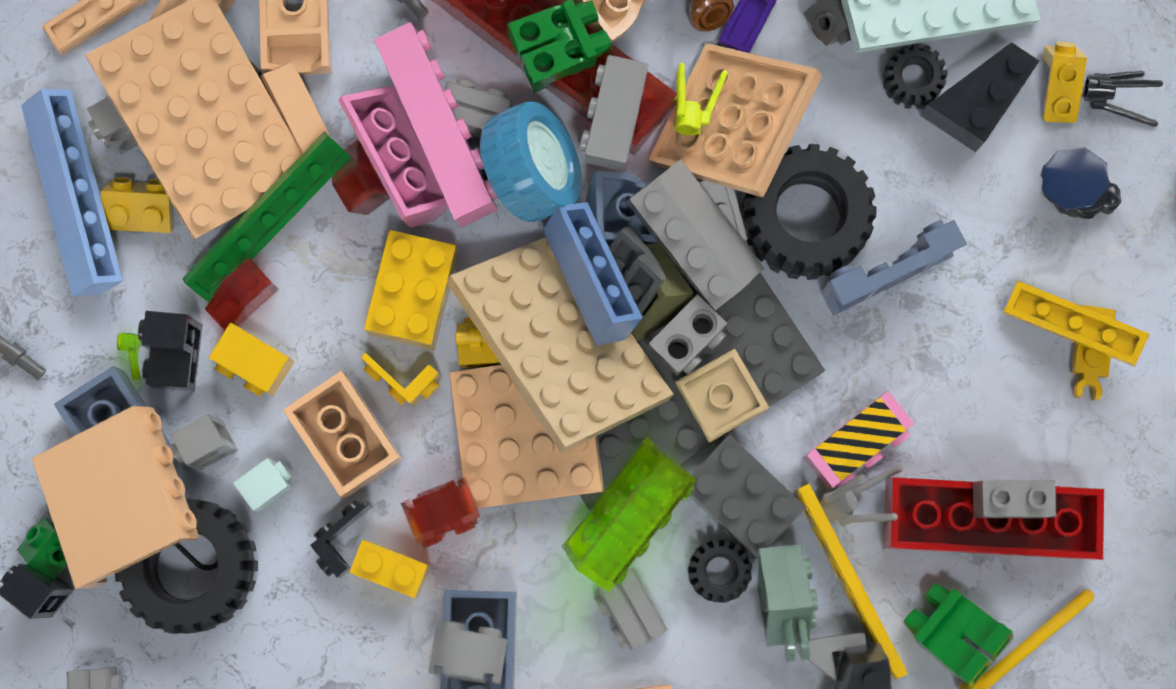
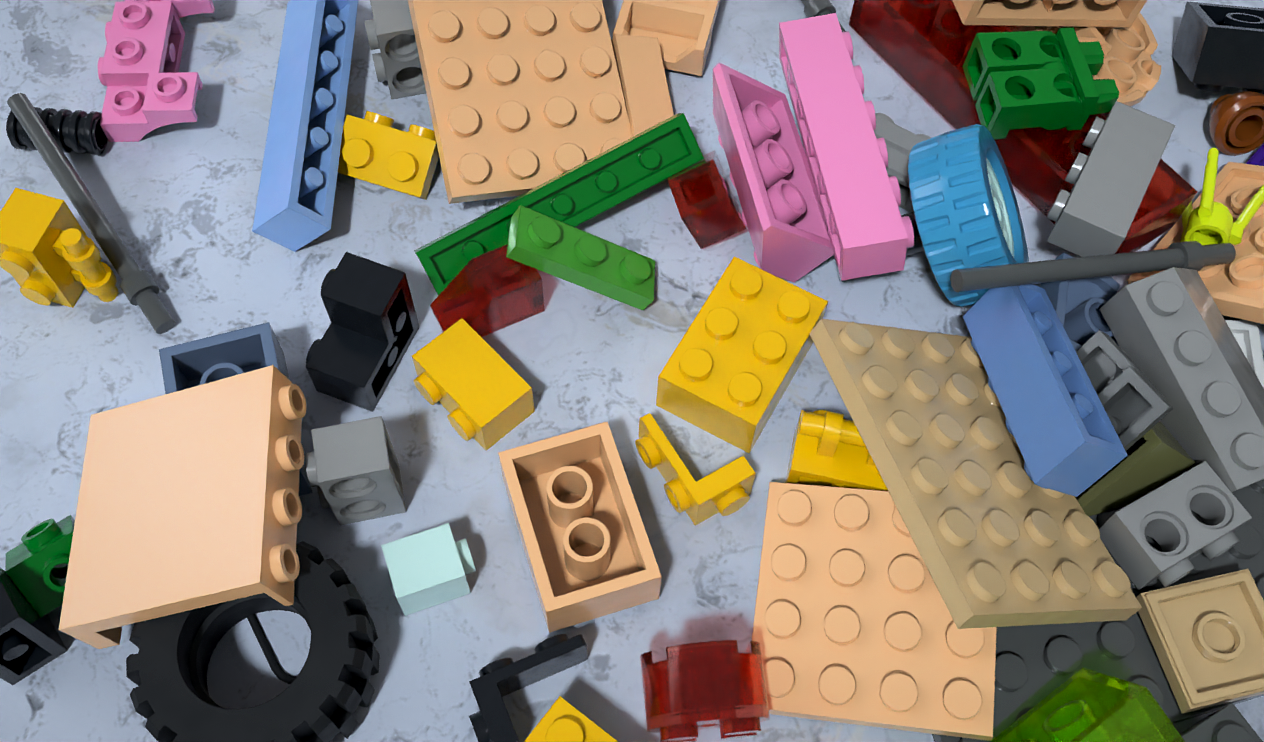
camera: 15 degrees right, 20 degrees down
clear neon green hand [117,333,141,380] -> none
none -> bright green plate [506,205,655,310]
none -> dark grey bar [950,241,1236,292]

